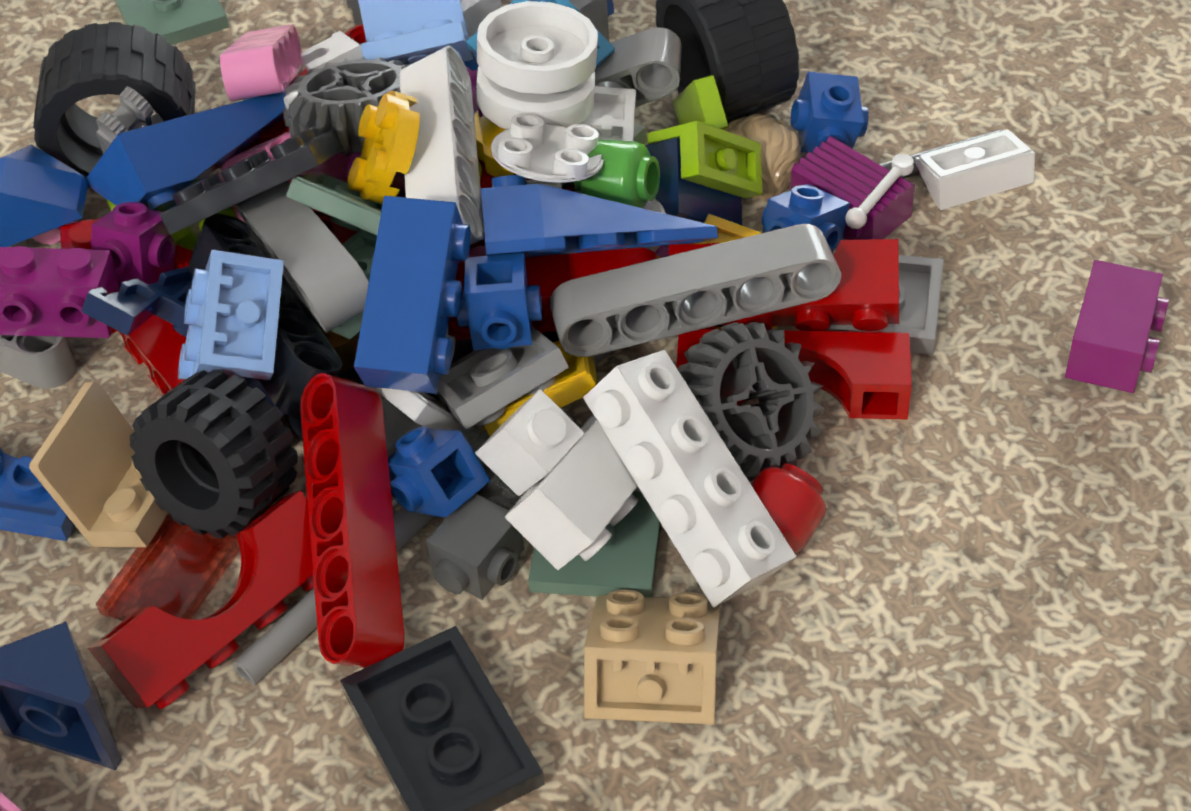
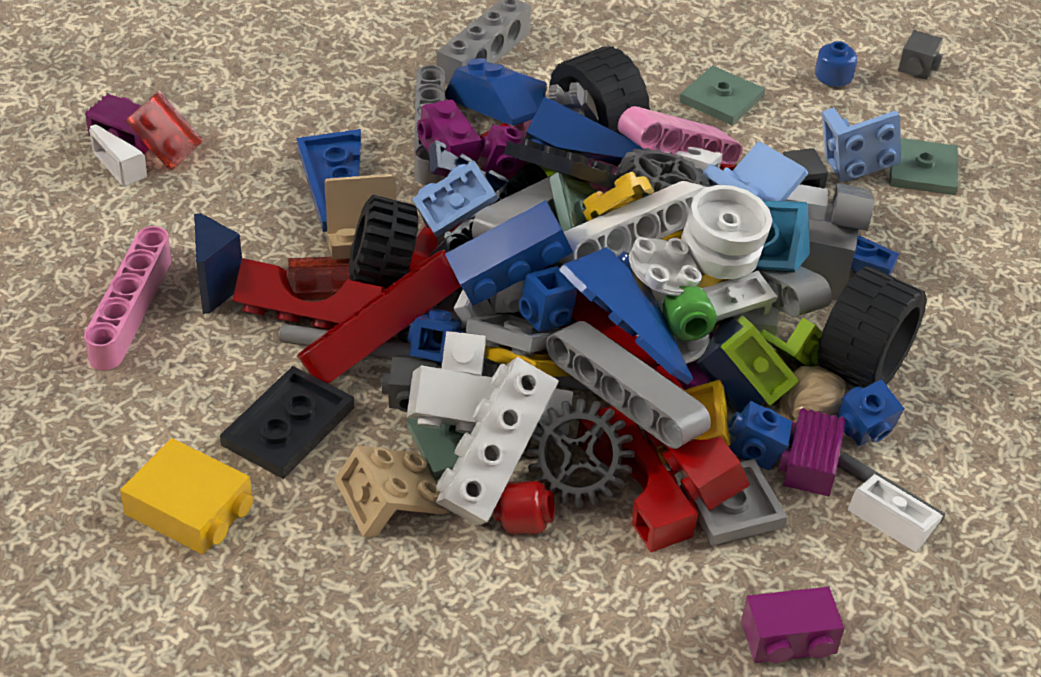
camera: 55 degrees right, 5 degrees down
white hinge [845,154,914,229] -> none

